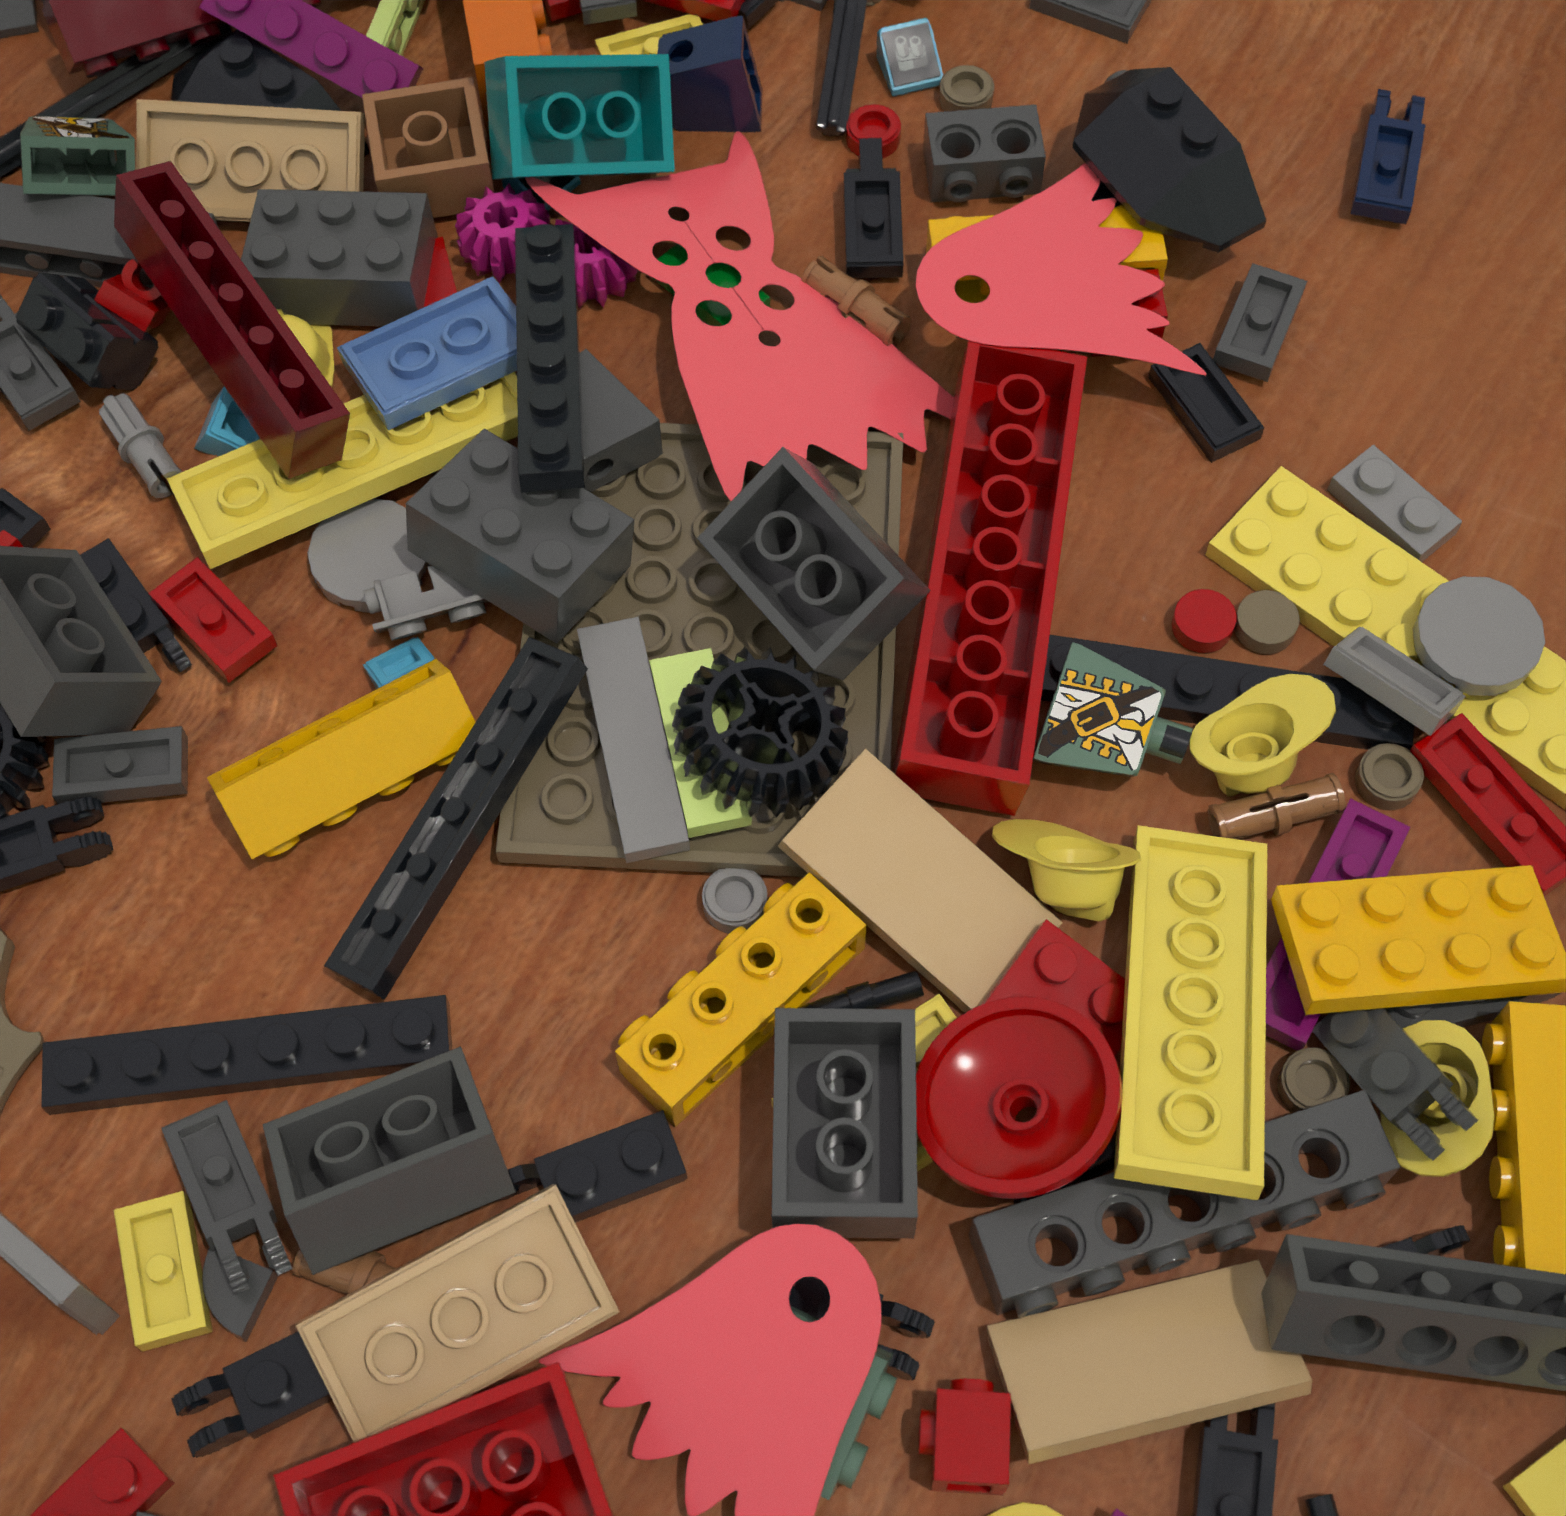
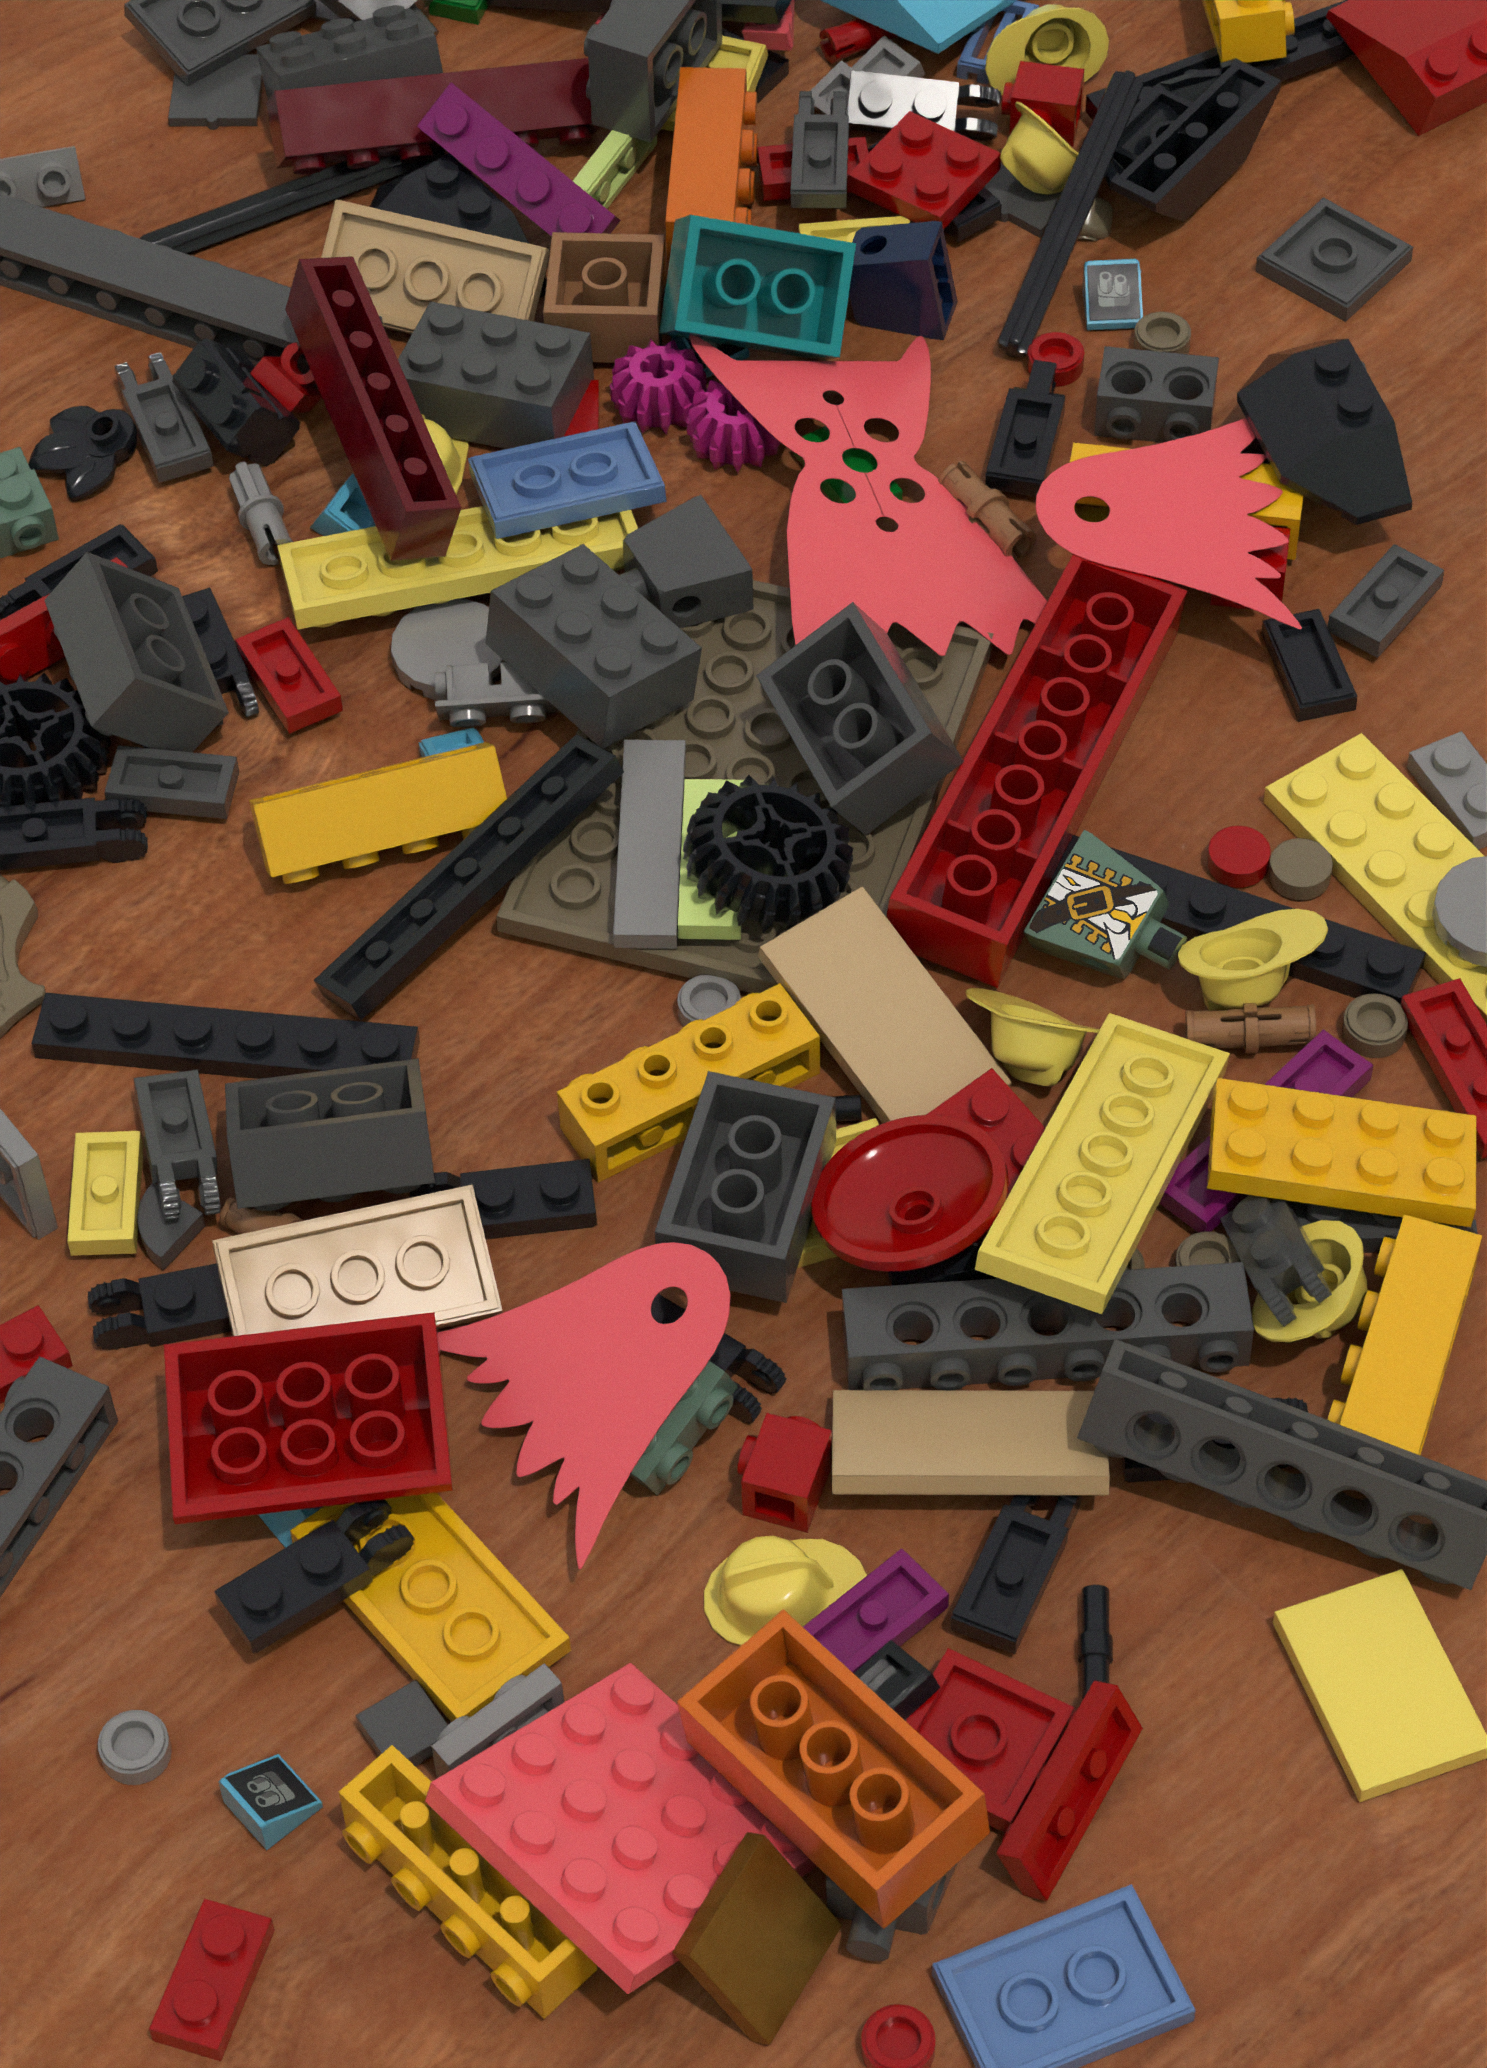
camera: 15 degrees right, 10 degrees down
sand green torso [20,116,135,195] -> none
black plate [515,224,585,493] -> none
light grey tile [1323,626,1466,736] -> none

